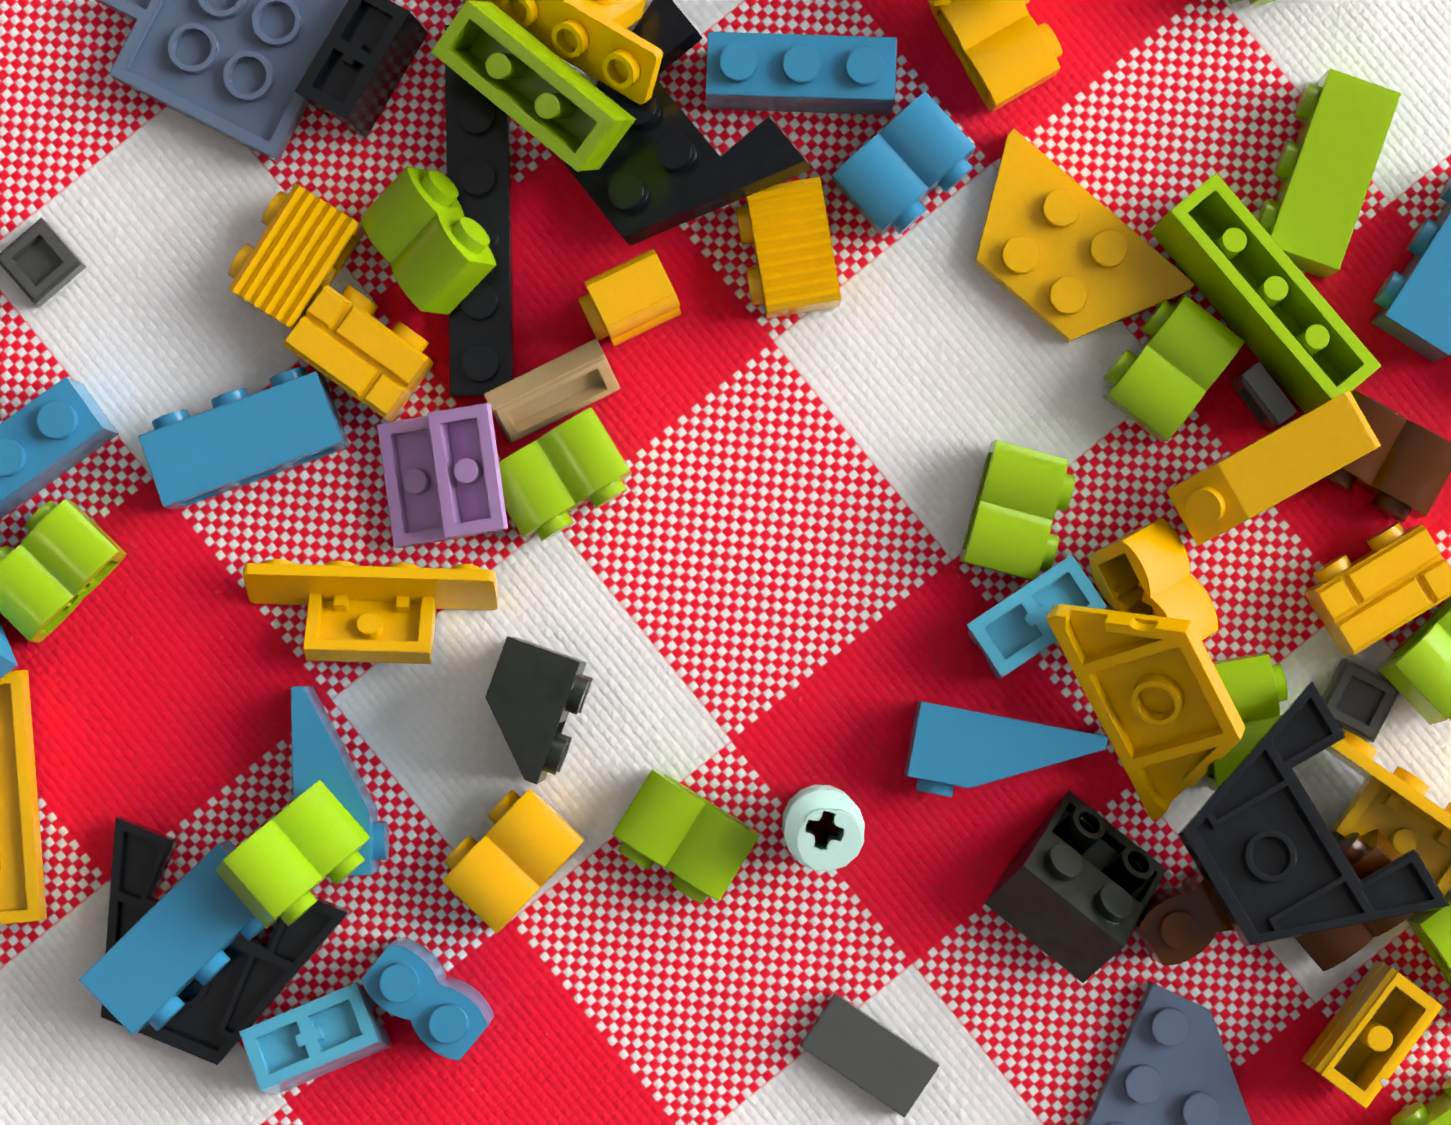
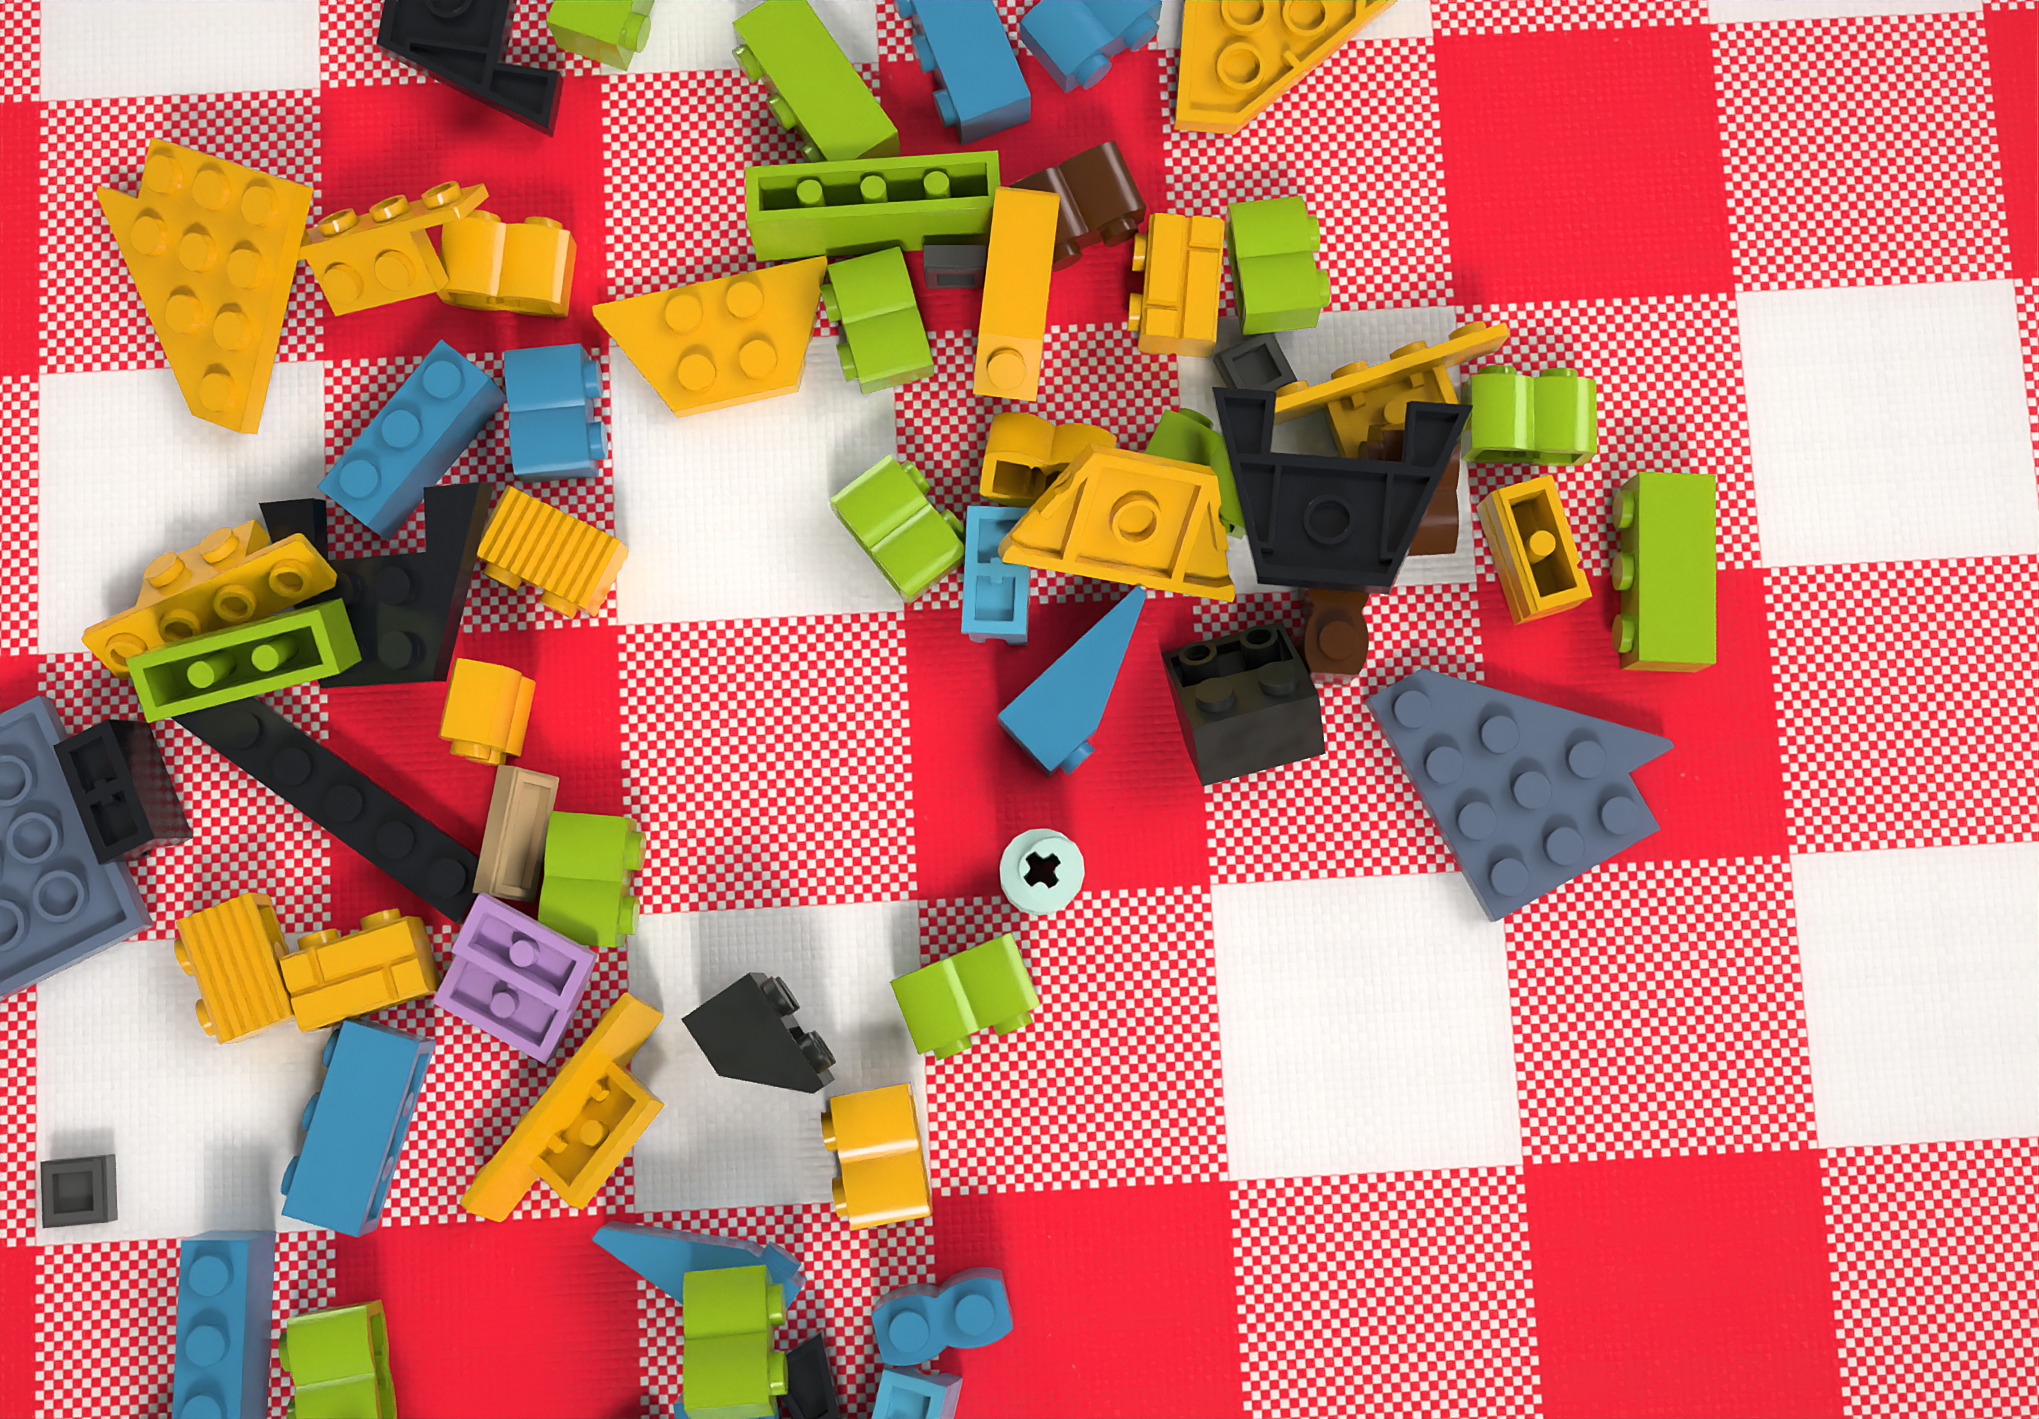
camera: 60 degrees left, 5 degrees down
lime brick [360,166,496,315] -> none
dark grey tile [800,992,940,1118] -> none

